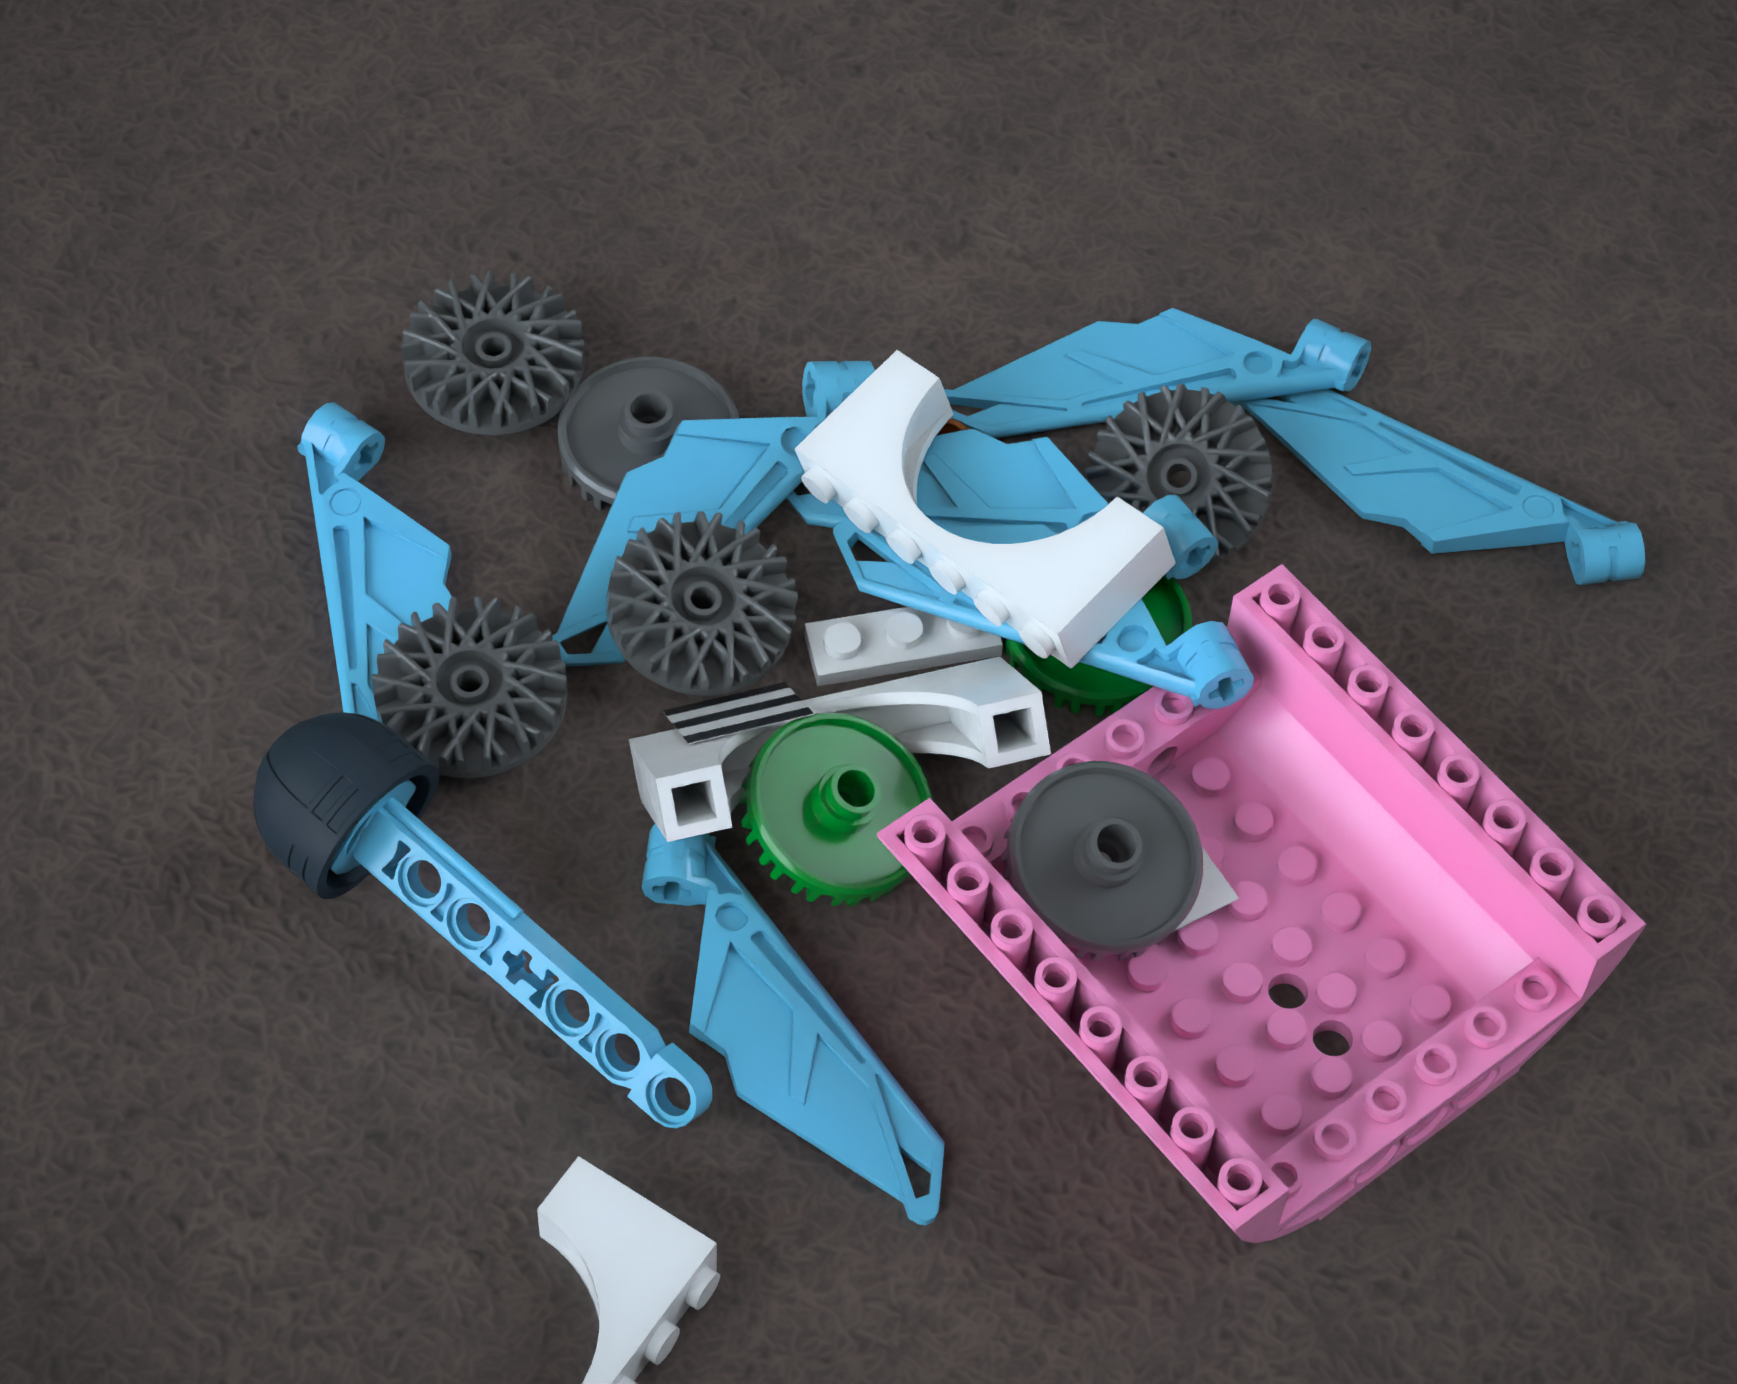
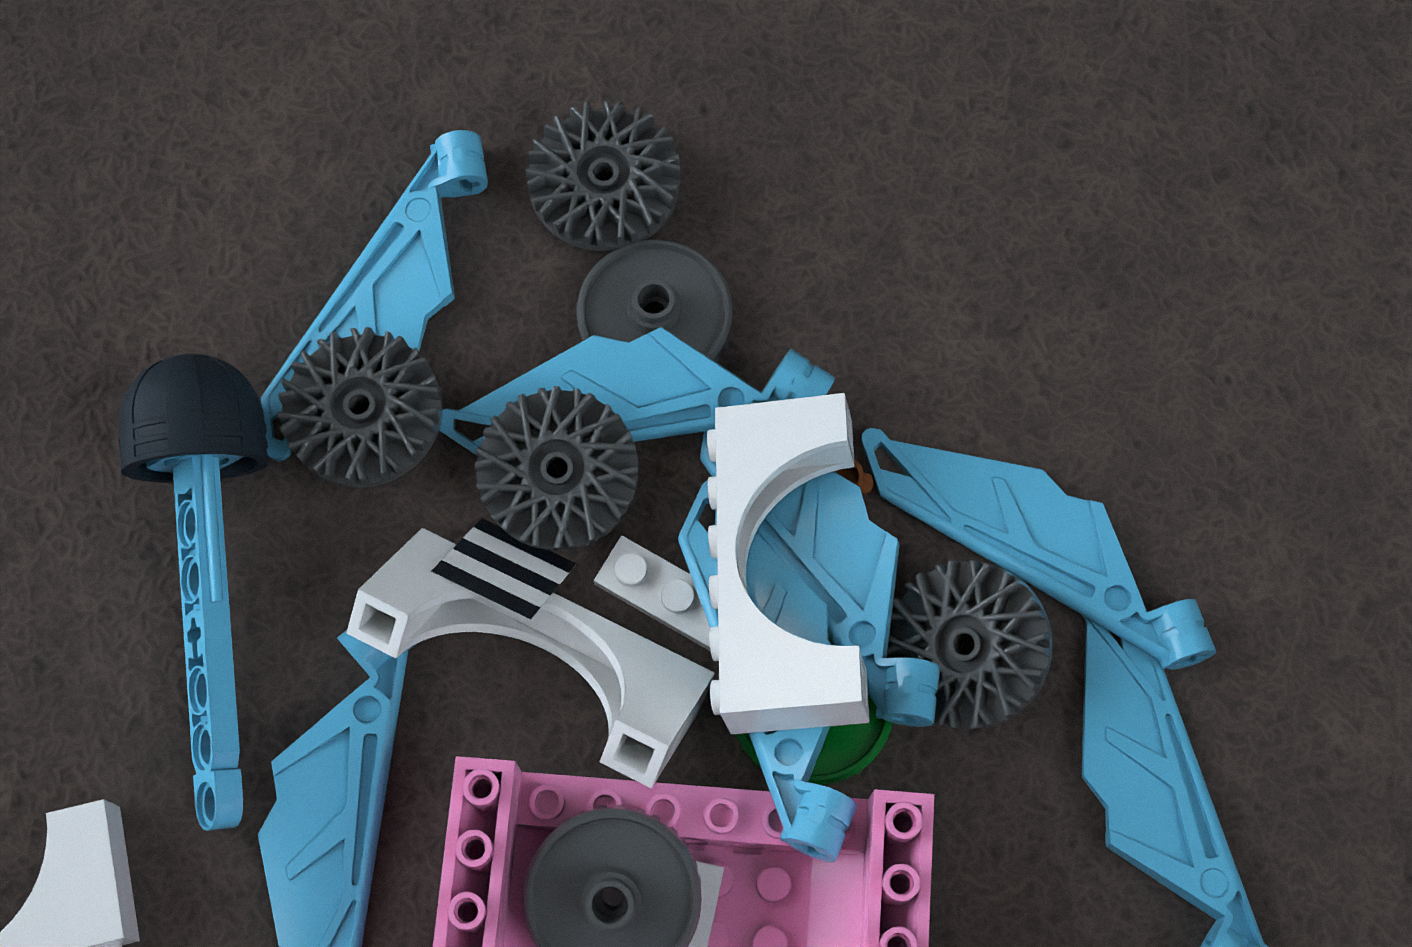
camera: 45 degrees right, 15 degrees up
green wheel [738,712,934,907] -> none

